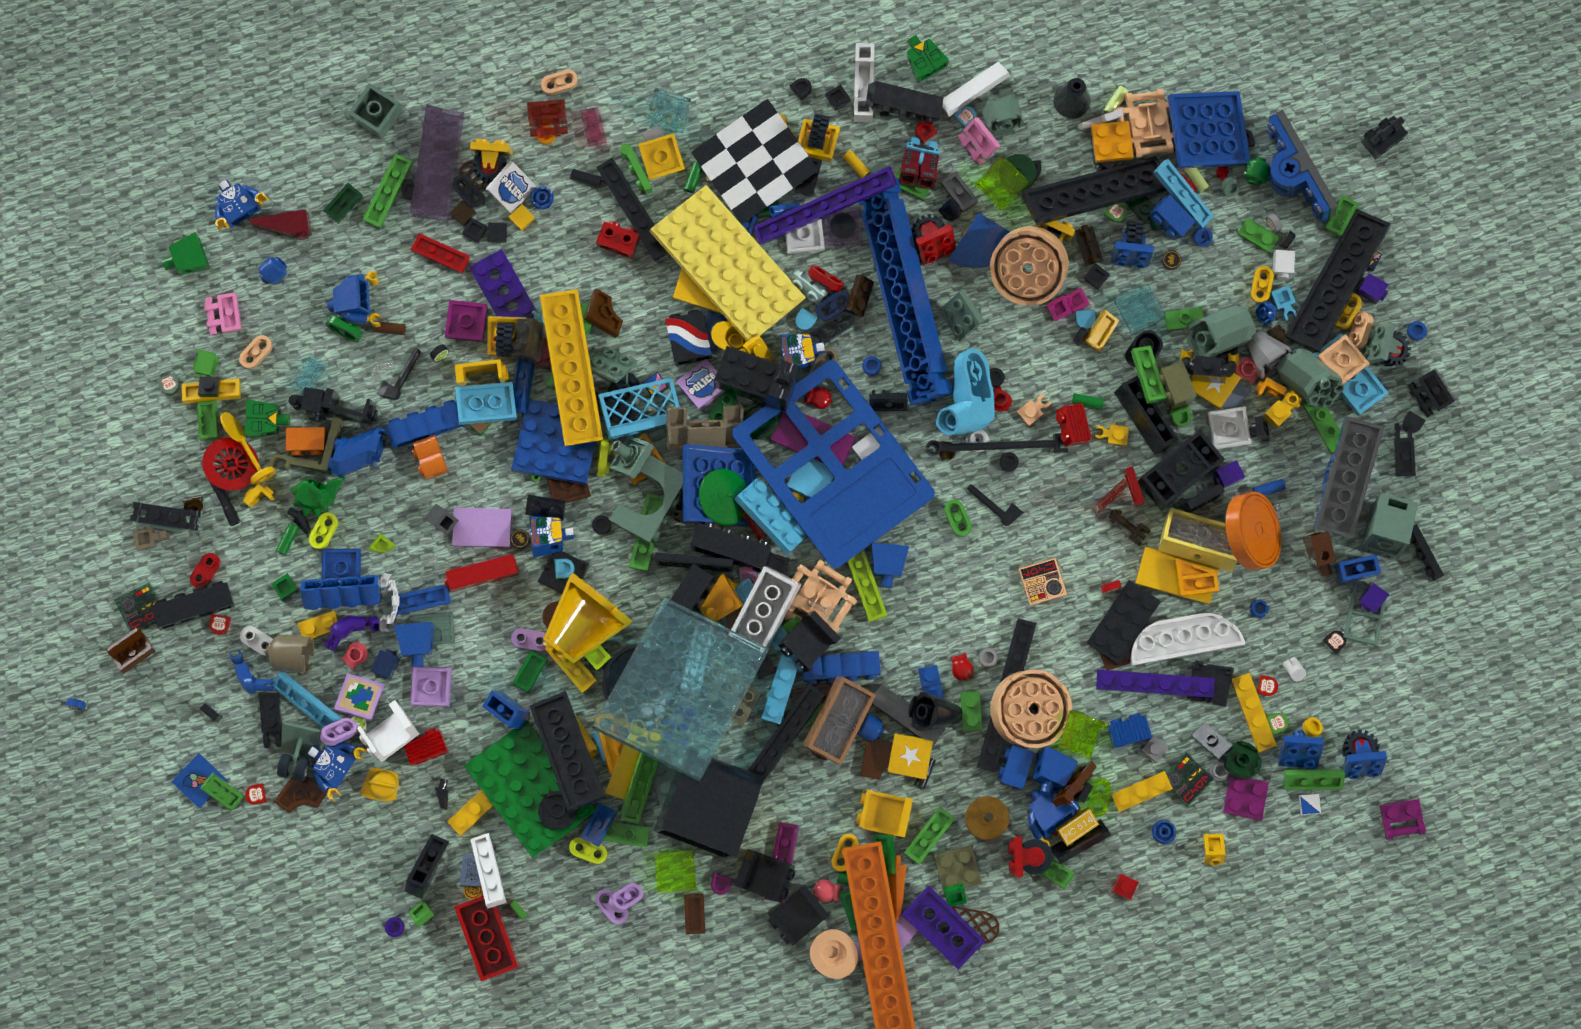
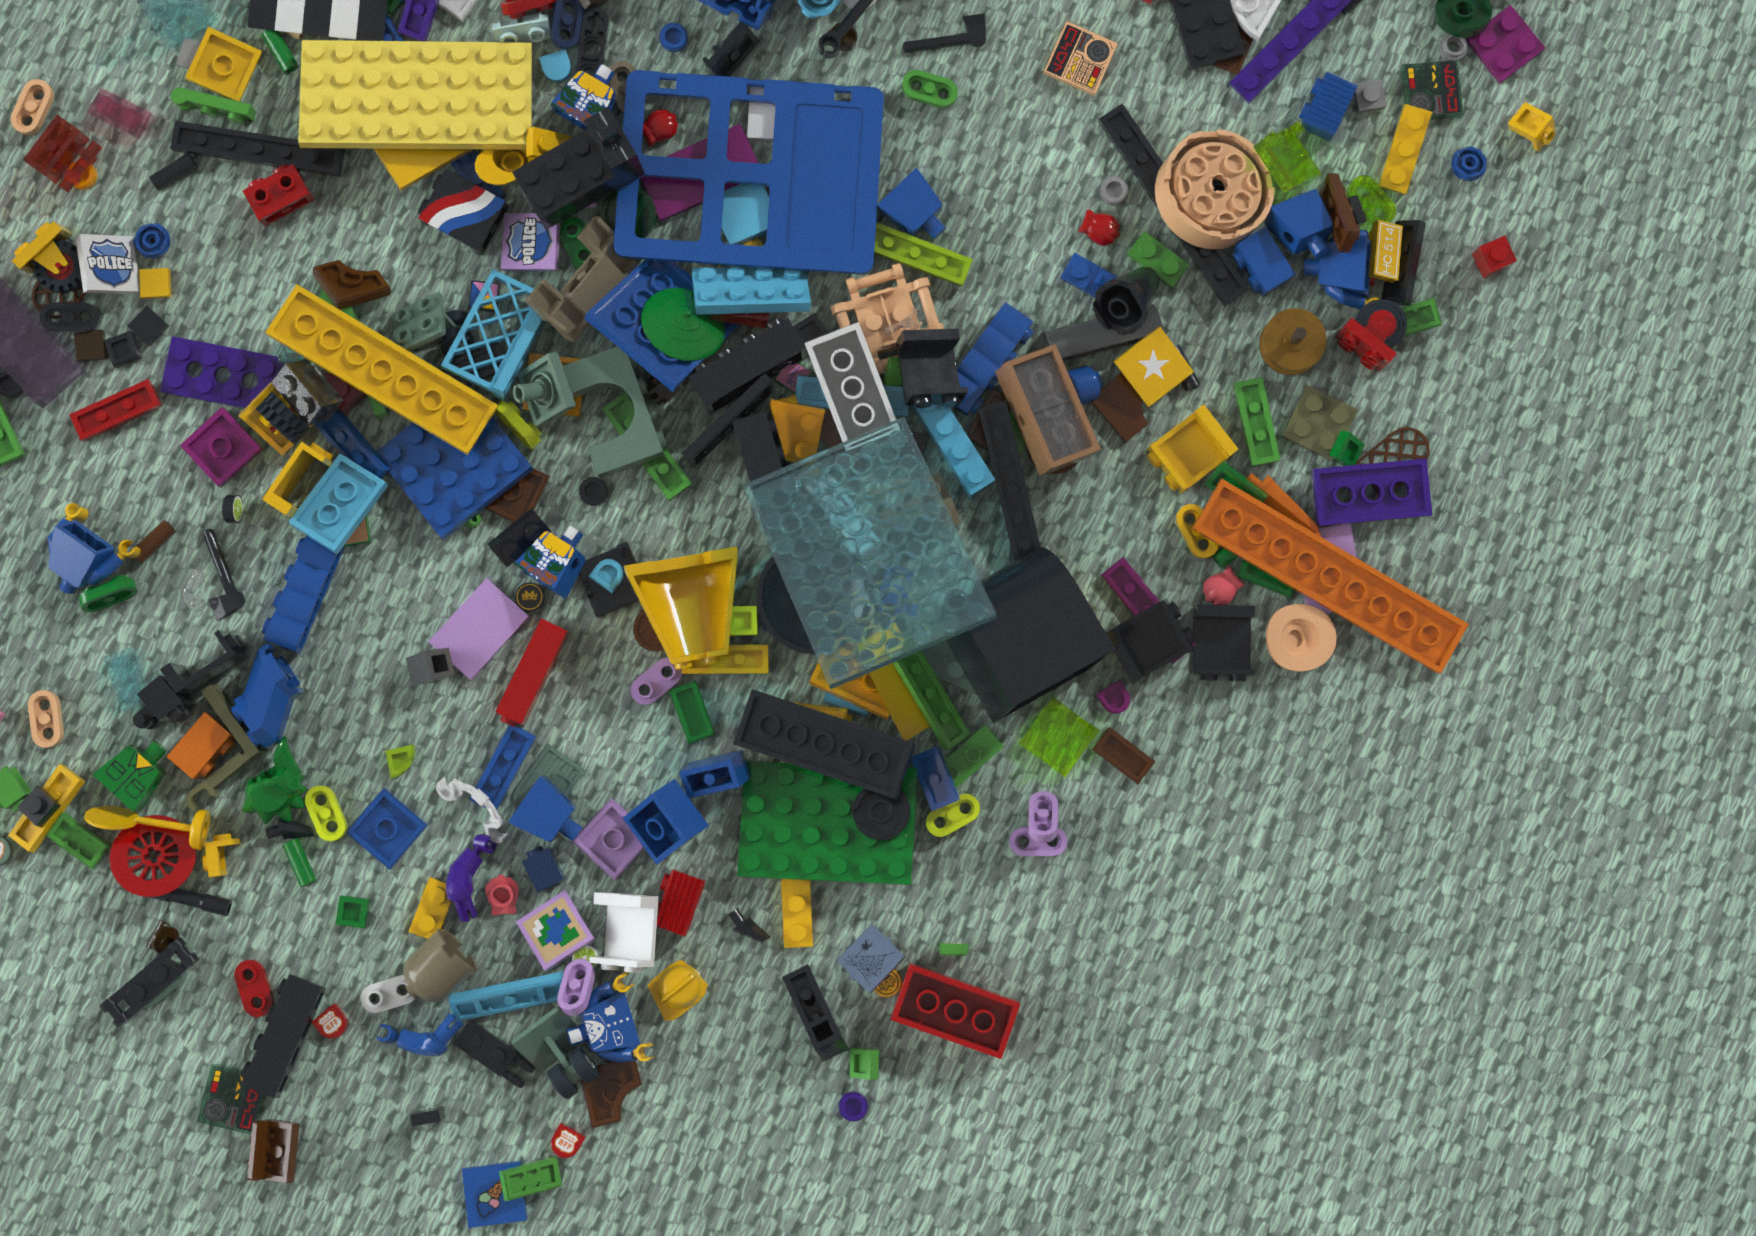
camera: 55 degrees left, 5 degrees up
dark tan plate [133,527,170,551] -> none
blue brick [300,575,382,610] -> none
orange brick [411,435,449,480] -> none
white tile [470,833,507,908] -> none
plate [1192,722,1234,761] -> none
none -> blue brick [623,779,709,865]

